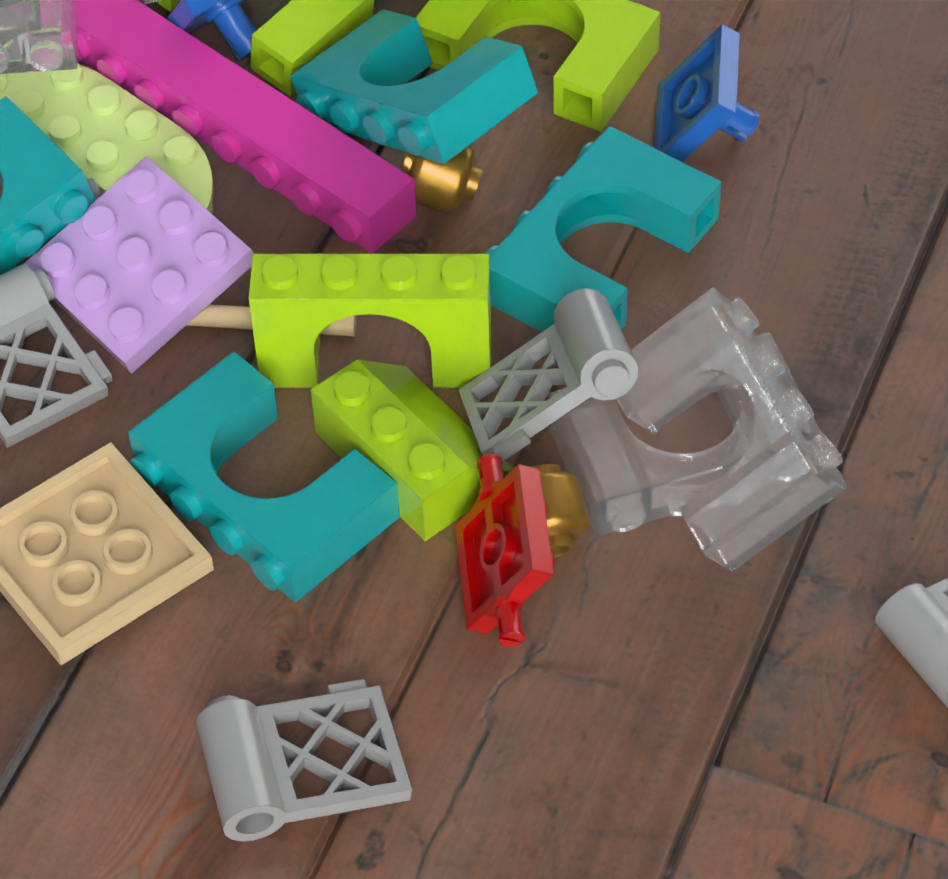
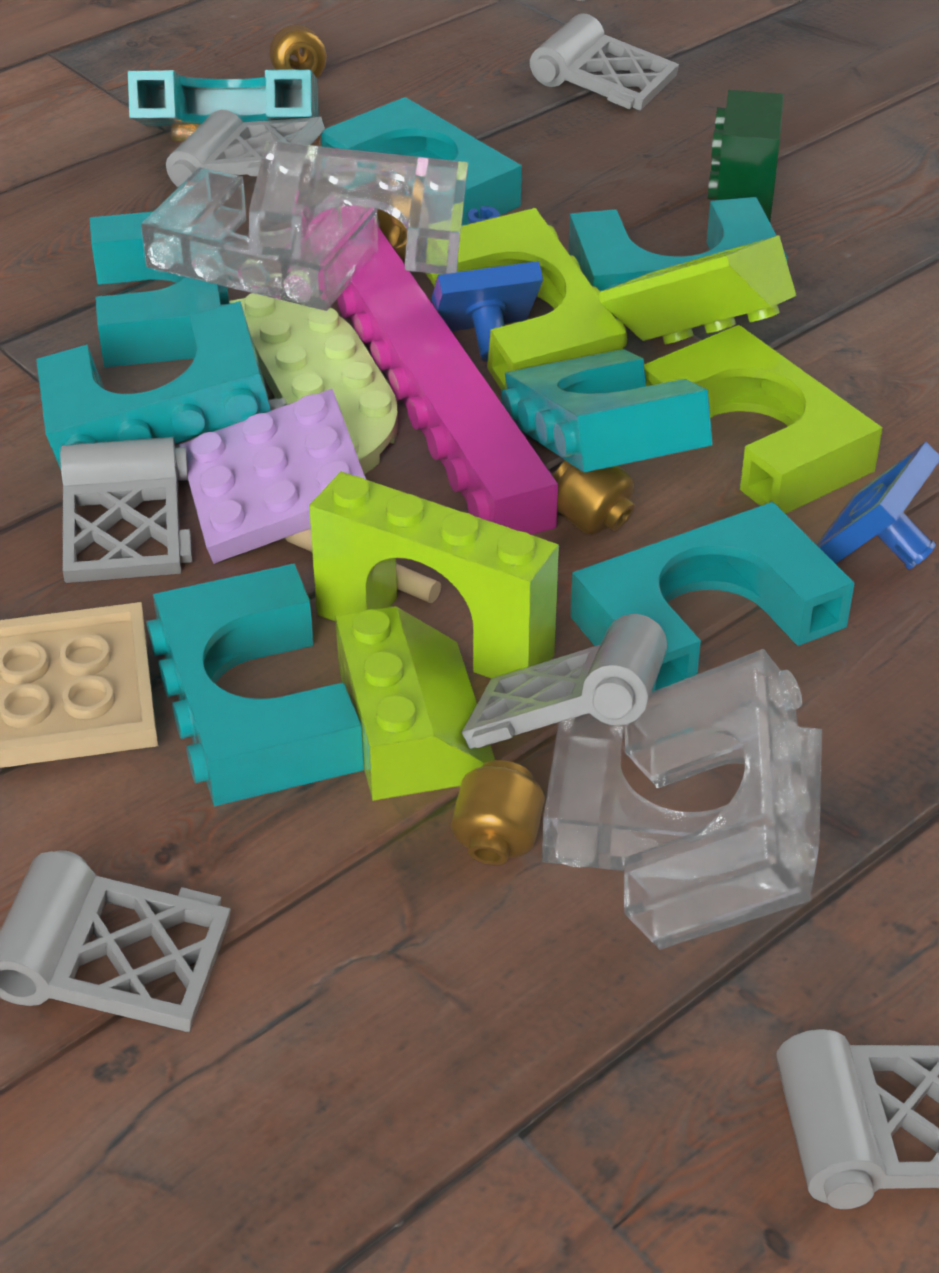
camera: 25 degrees right, 10 degrees down
red plate [455,454,554,647] -> none

